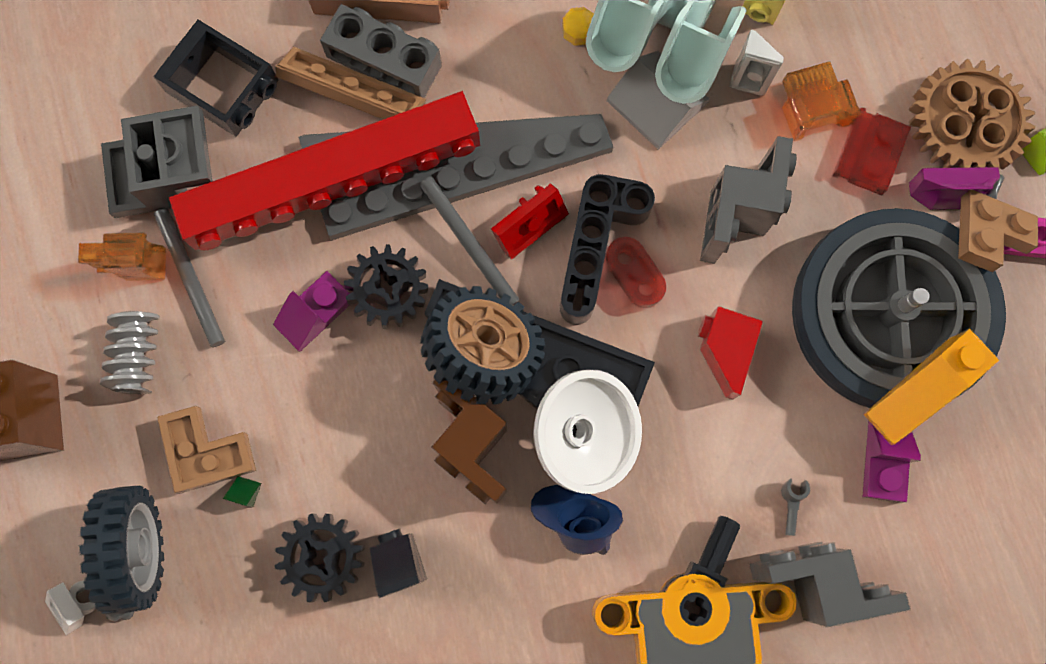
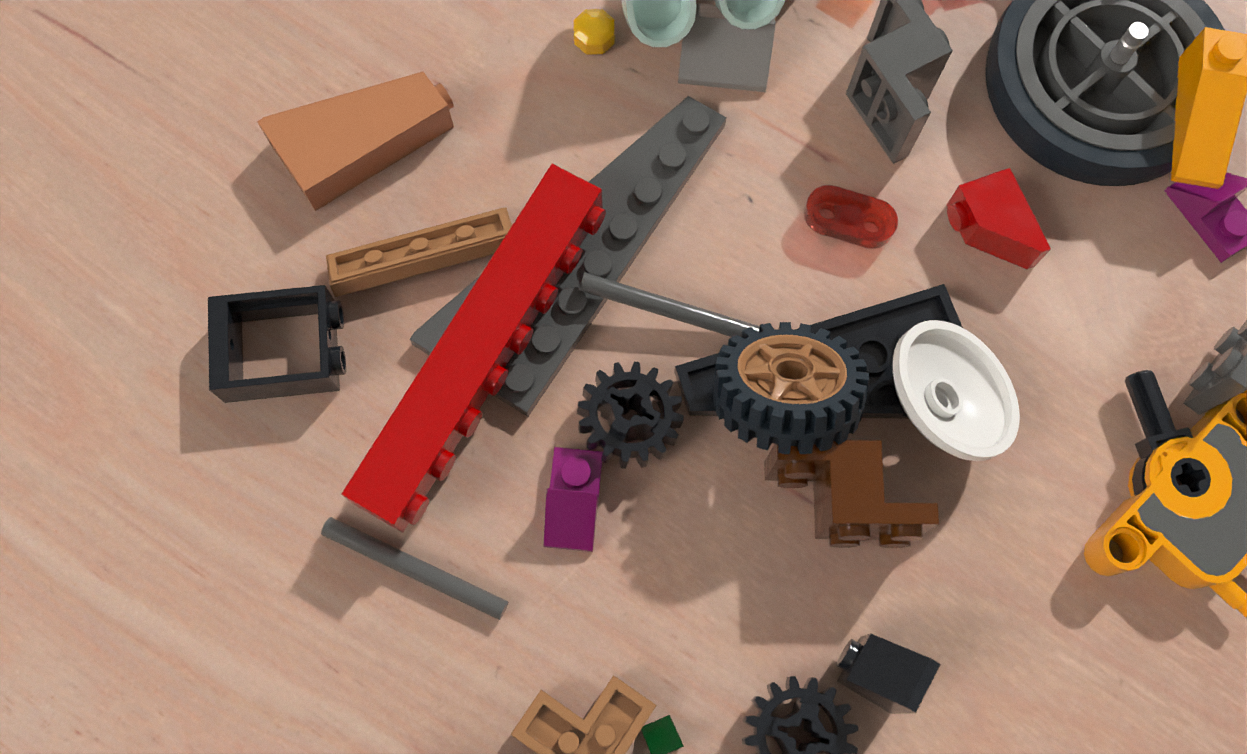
camera: 40 degrees left, 5 degrees down
clear orange piece [78,233,166,281] -> none
light grey piece [100,311,160,394] -> none
dark grey bracket [101,105,213,218] -> none
dark grey brick [320,4,442,98] -> none
red plate [491,183,569,260] -> none
dark blue piece [531,485,623,555] -> none
black beam [560,174,655,325] -> none
dark grey hand [781,478,810,536] -> none

